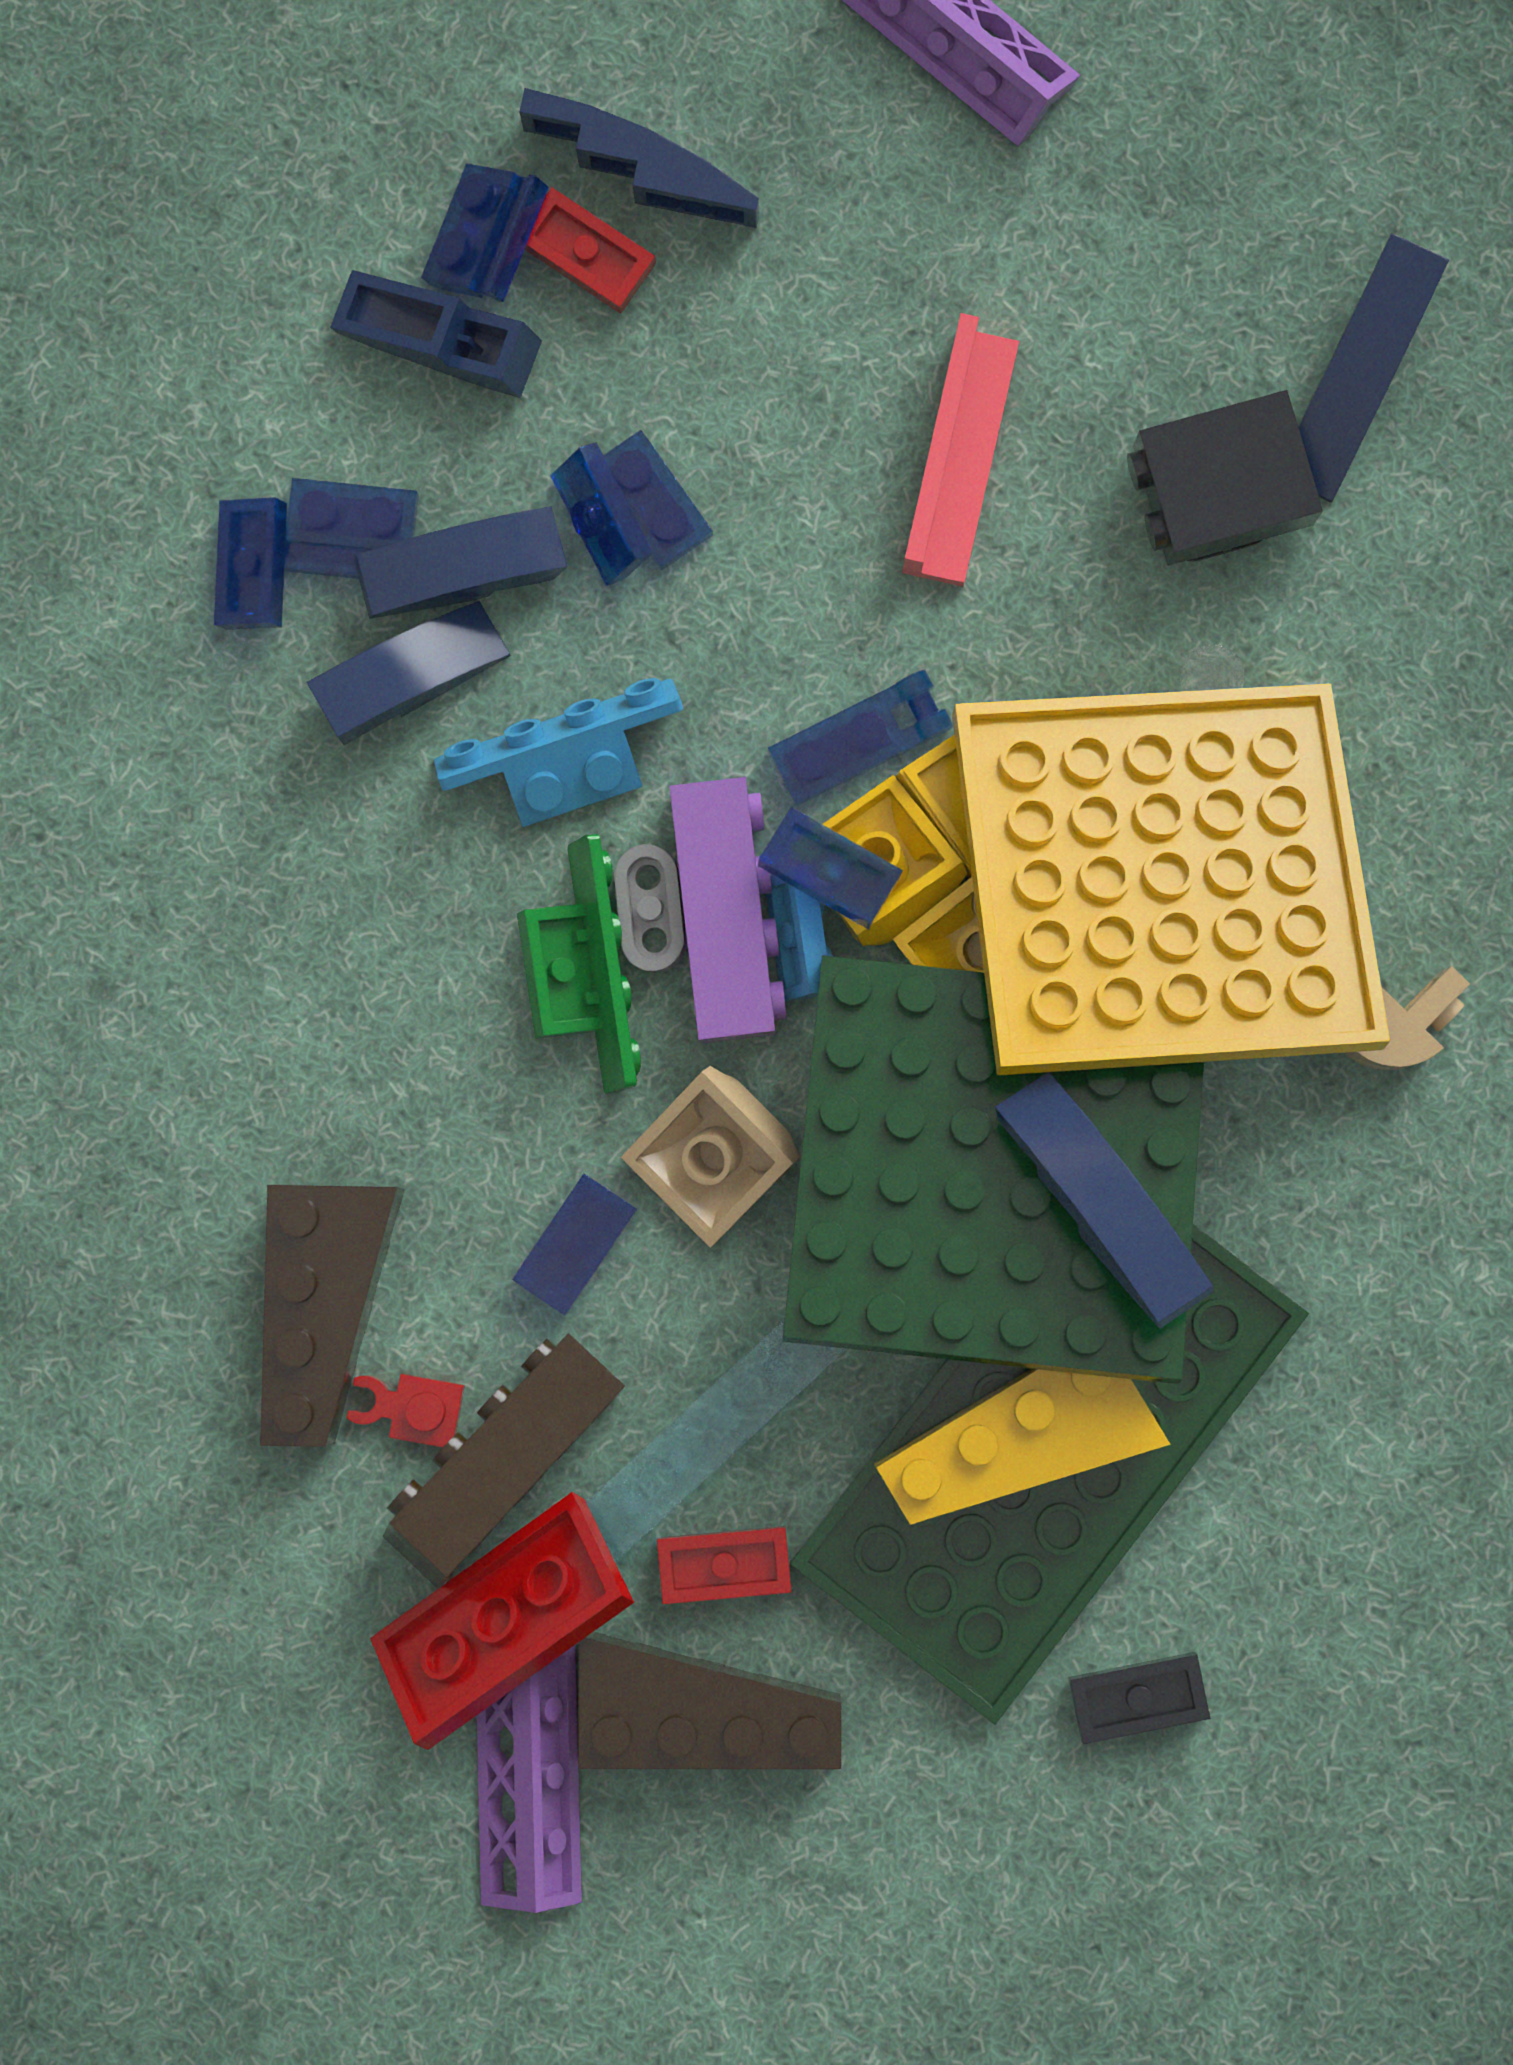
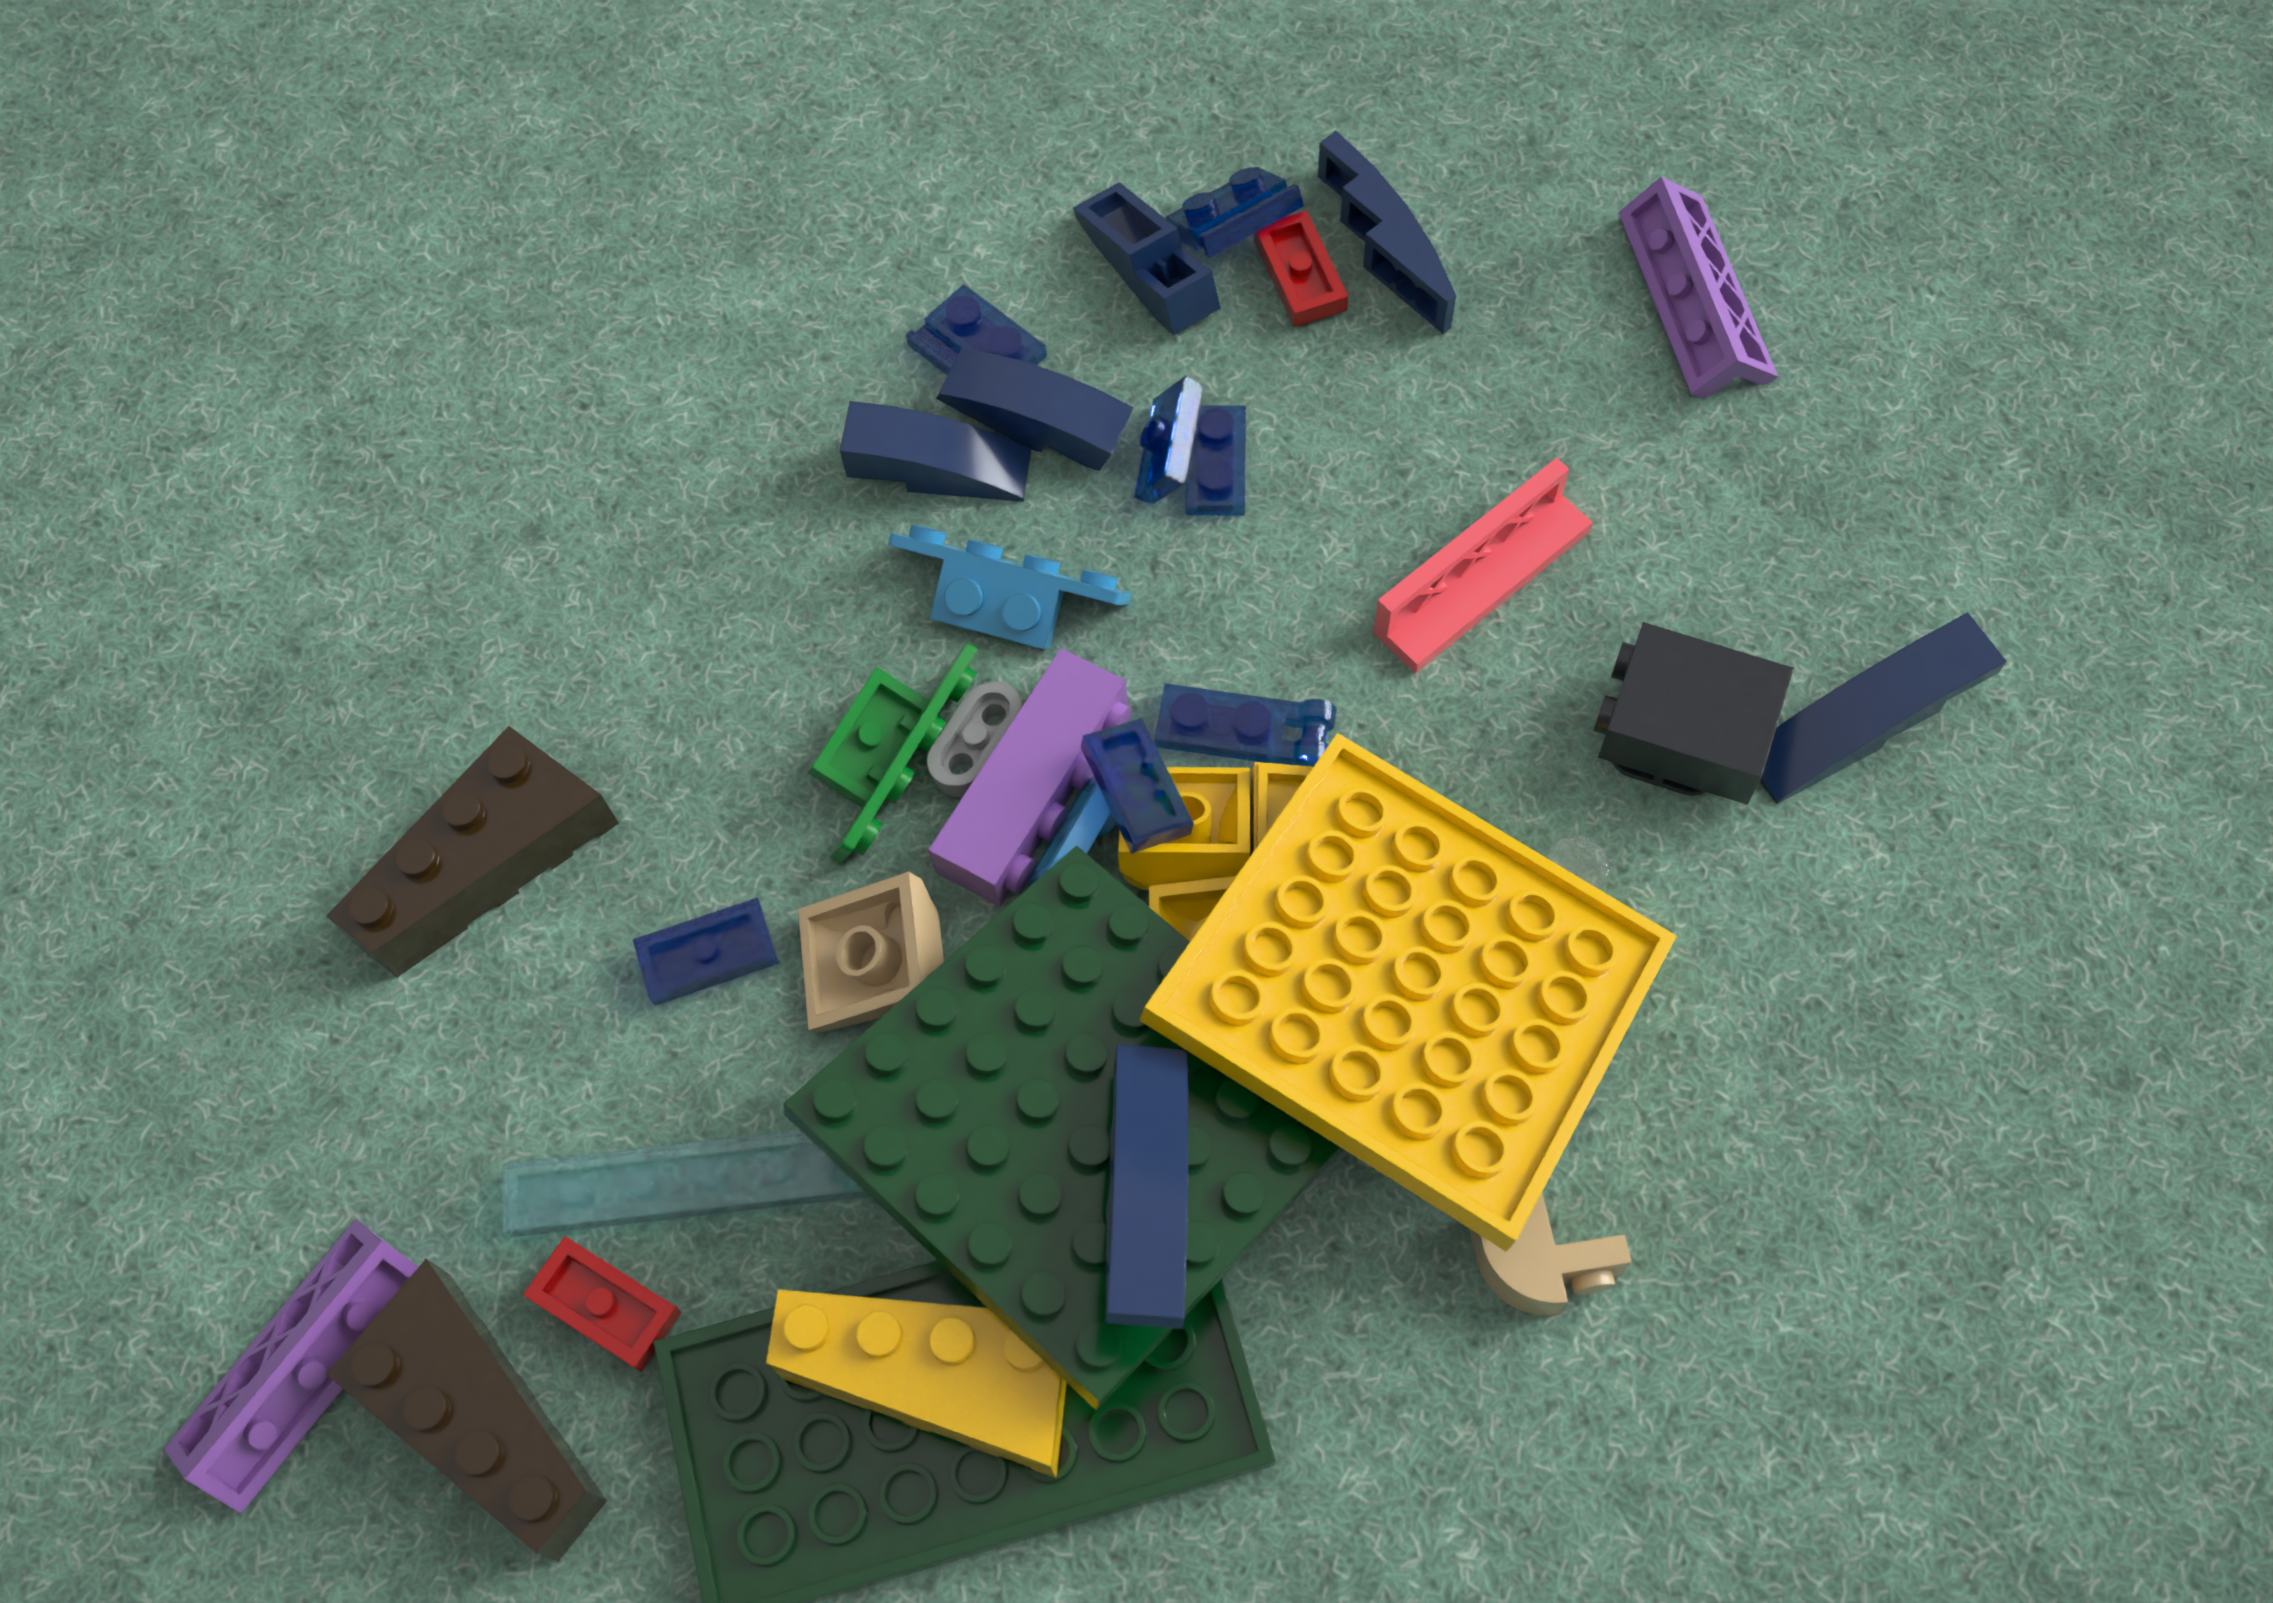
camera: 35 degrees right, 20 degrees down
clear blue plate [214,497,287,630] -> none
red plate [346,1374,465,1447] -> none
red plate [370,1492,634,1750] -> none
dark brown wedge [383,1333,625,1589] -> none

